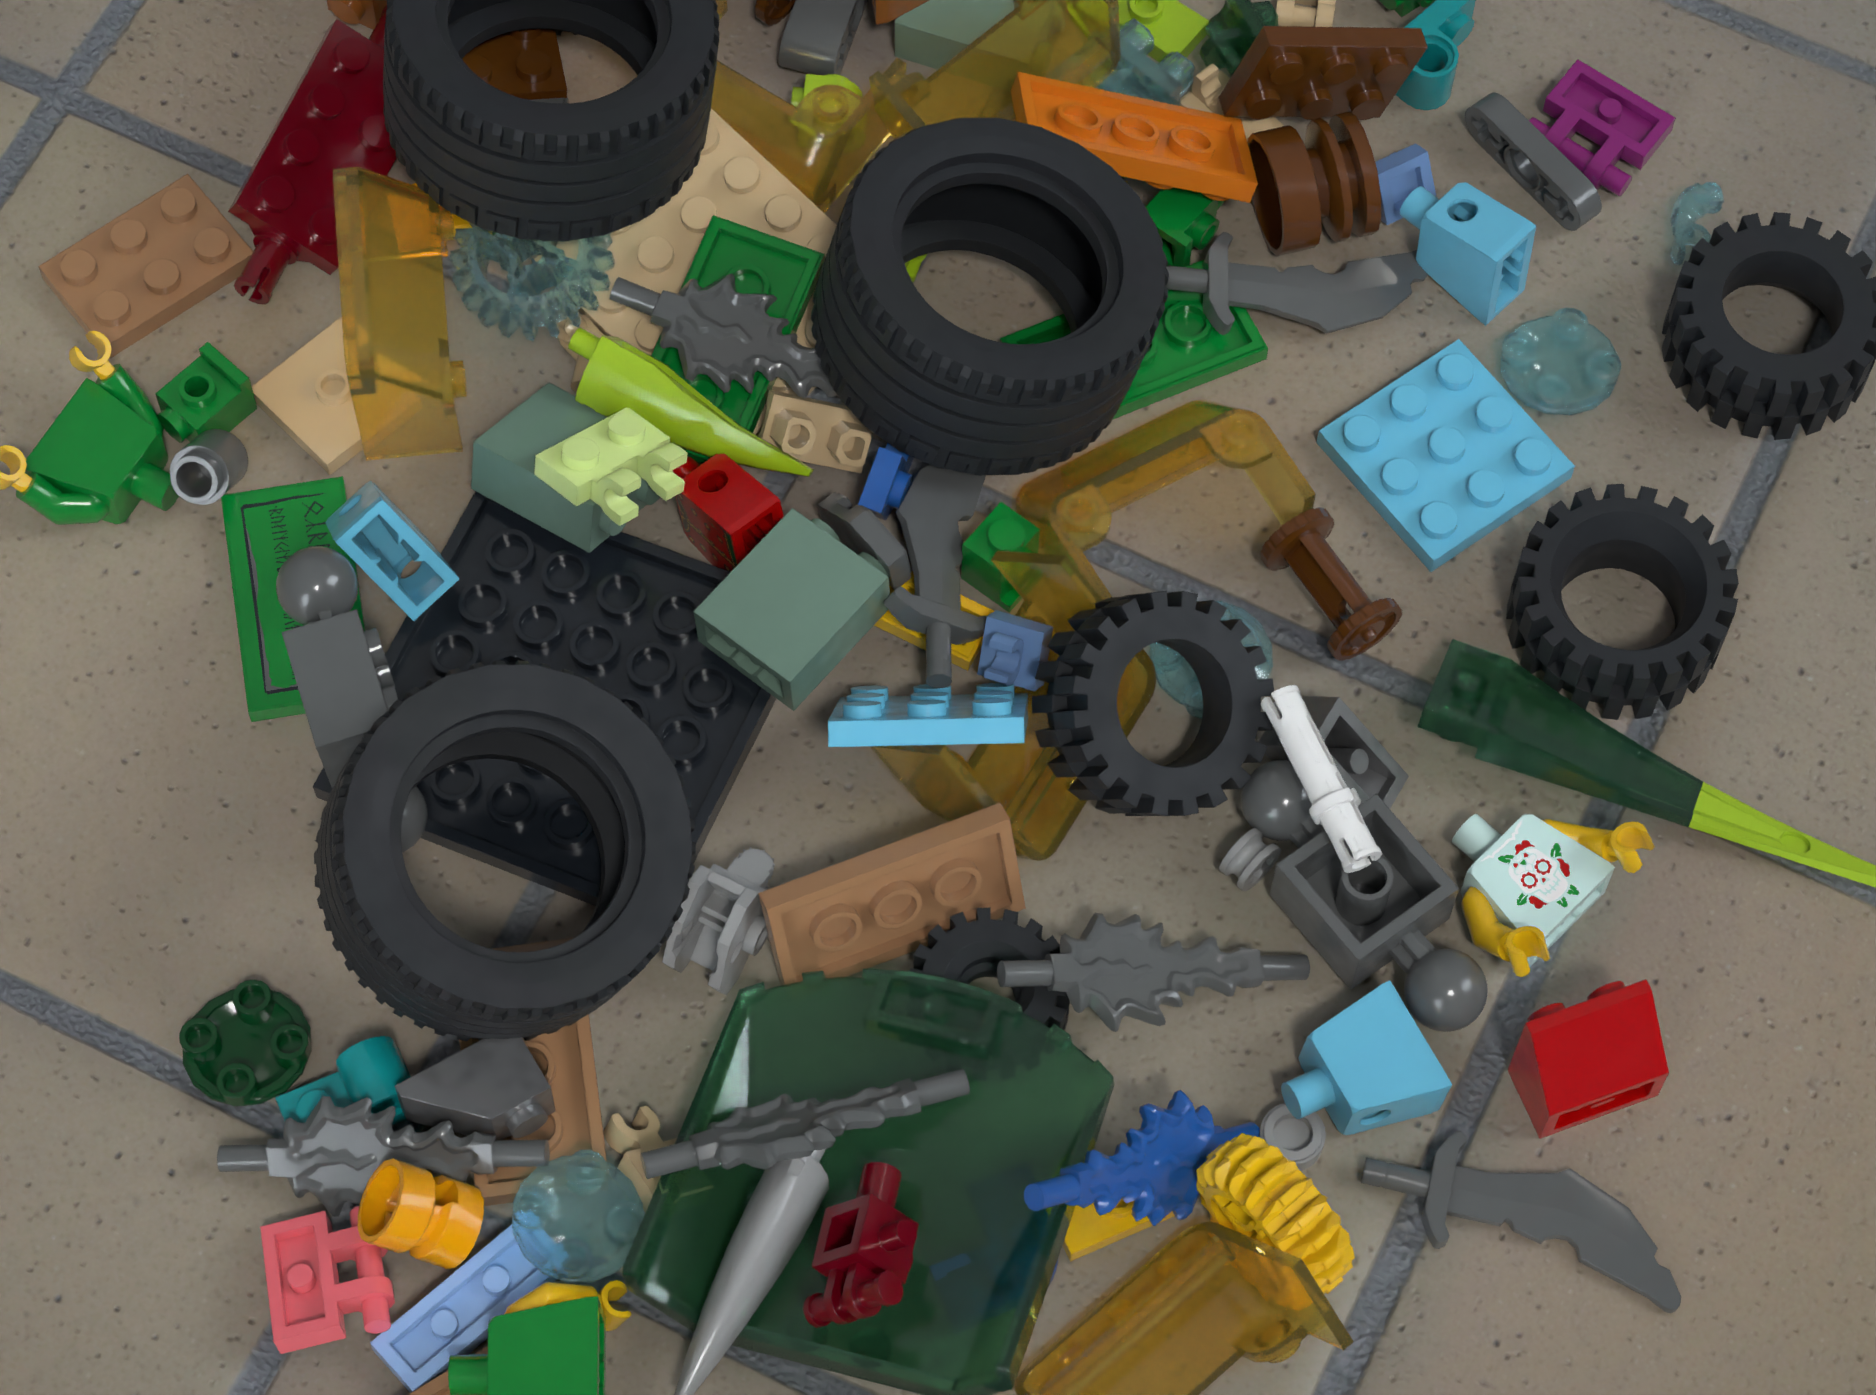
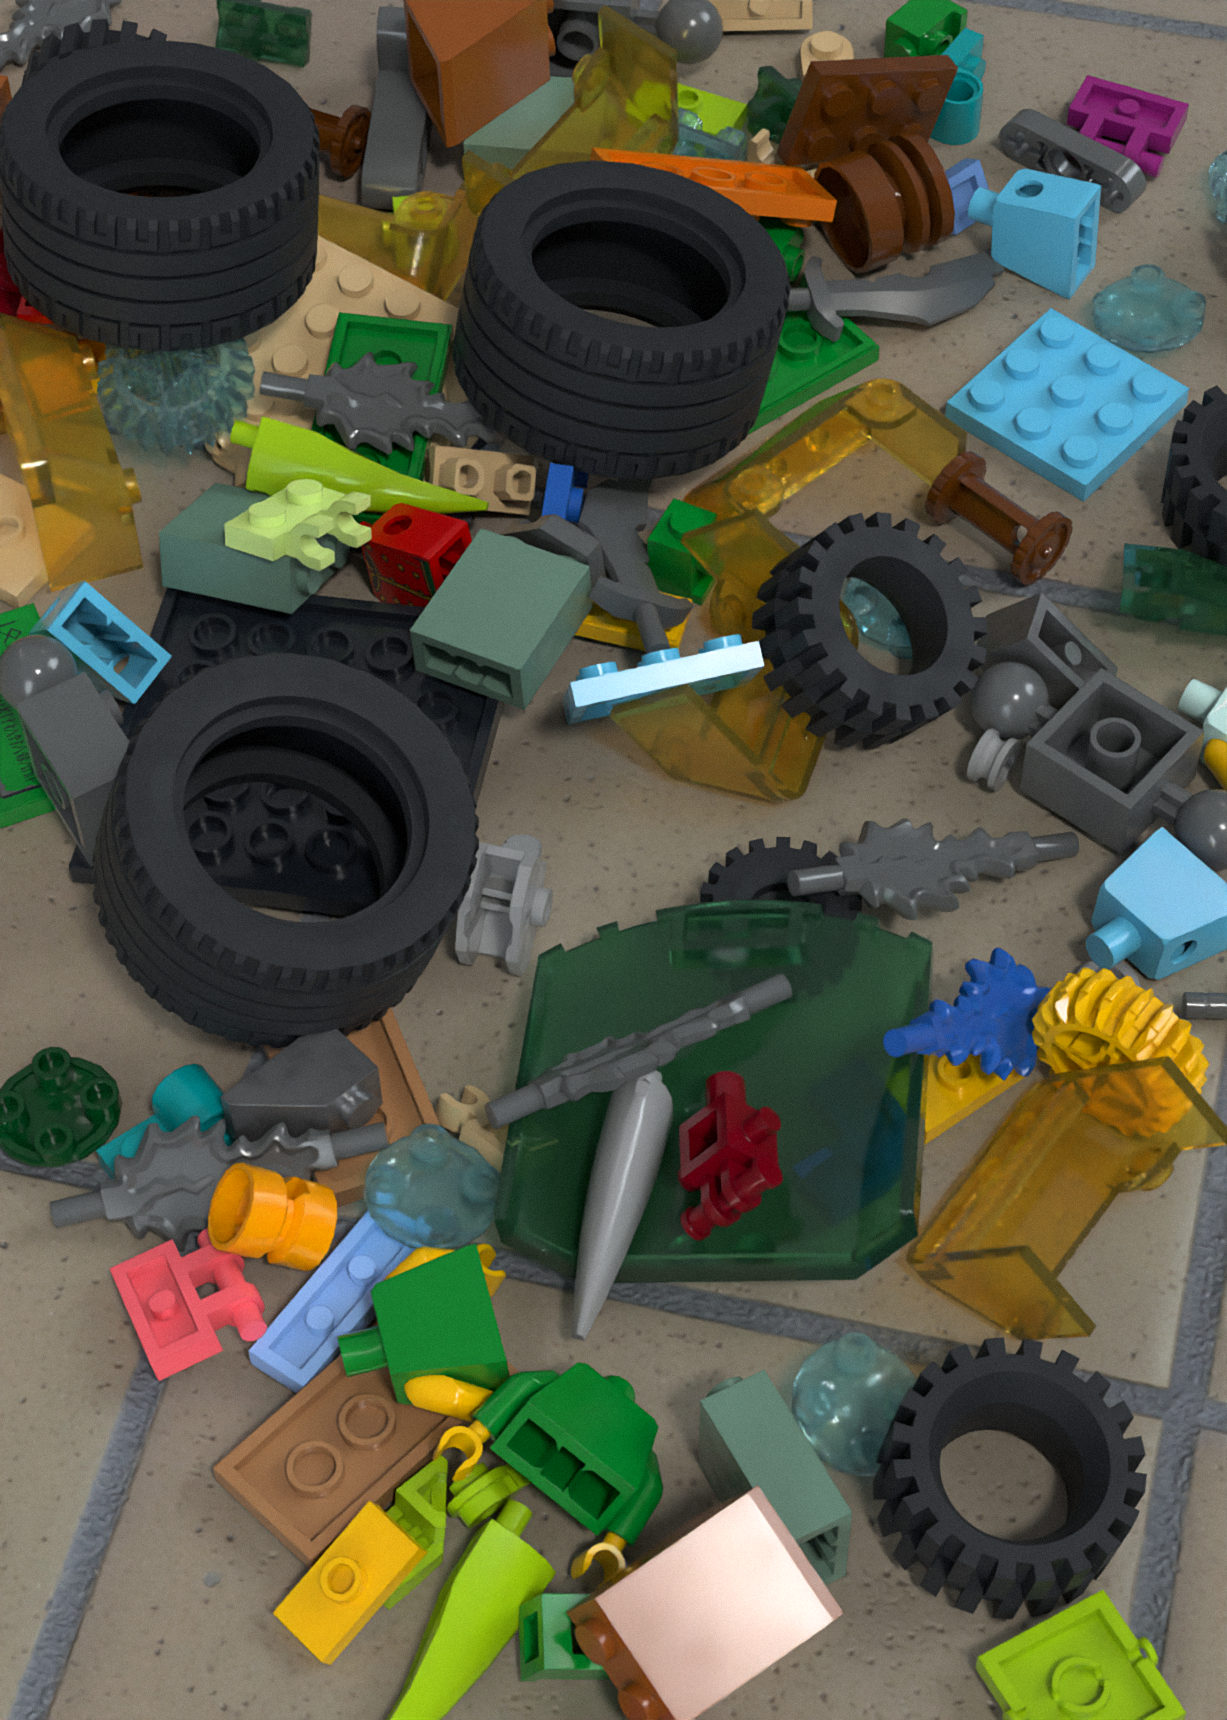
camera: 10 degrees left, 10 degrees down
medium nougat plate [758,803,1026,999] -> none
medium blue tile [977,610,1053,691] -> none
white pin [1261,685,1382,873] -> none

